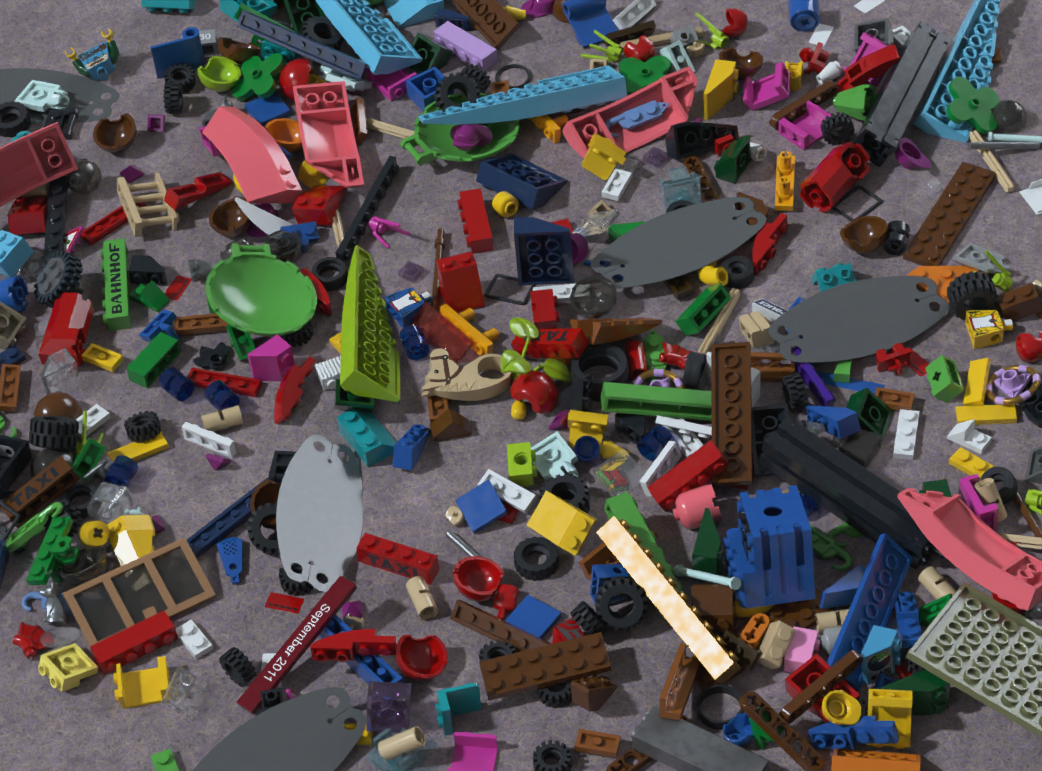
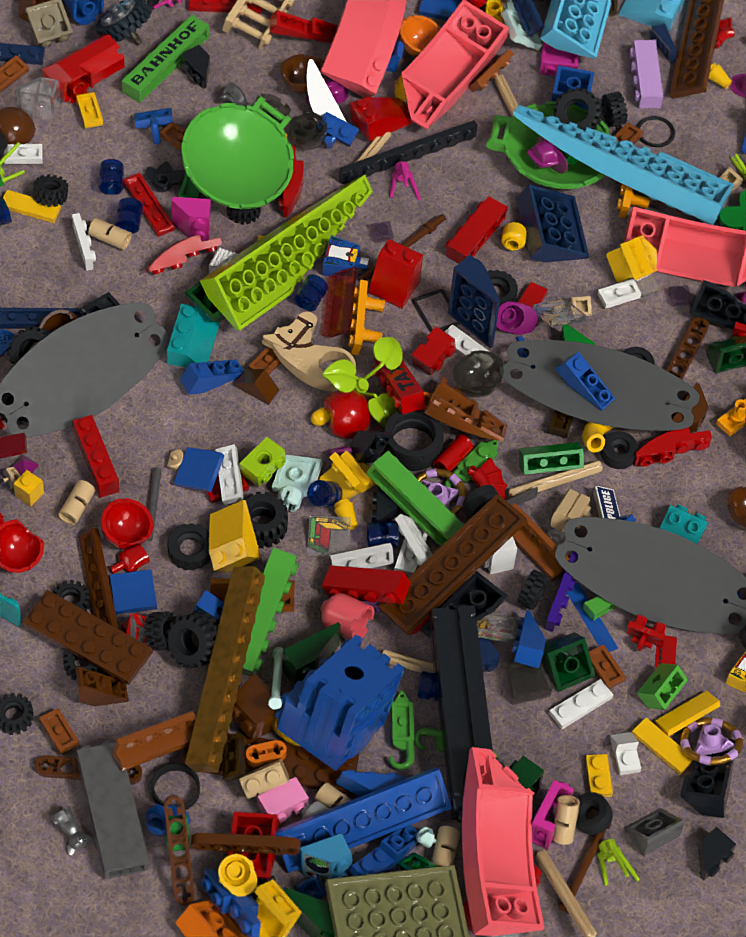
camera: 35 degrees right, 10 degrees up
green brick [126,332,181,388] -> none
green slope [129,281,170,313] -> none
red sticker [164,275,192,301] -> none
magenta slope [205,453,231,470] -> none
black tyre [311,257,348,291] -> none
dark green slope [409,33,453,74] -> none
medium blue plate [605,100,669,138] -> none
clear light blue panel [659,166,701,210] -> none
none -> yellow brick [14,470,44,507]
none -> light aqua piece [416,827,437,848]
none -> blue slope [555,351,615,411]

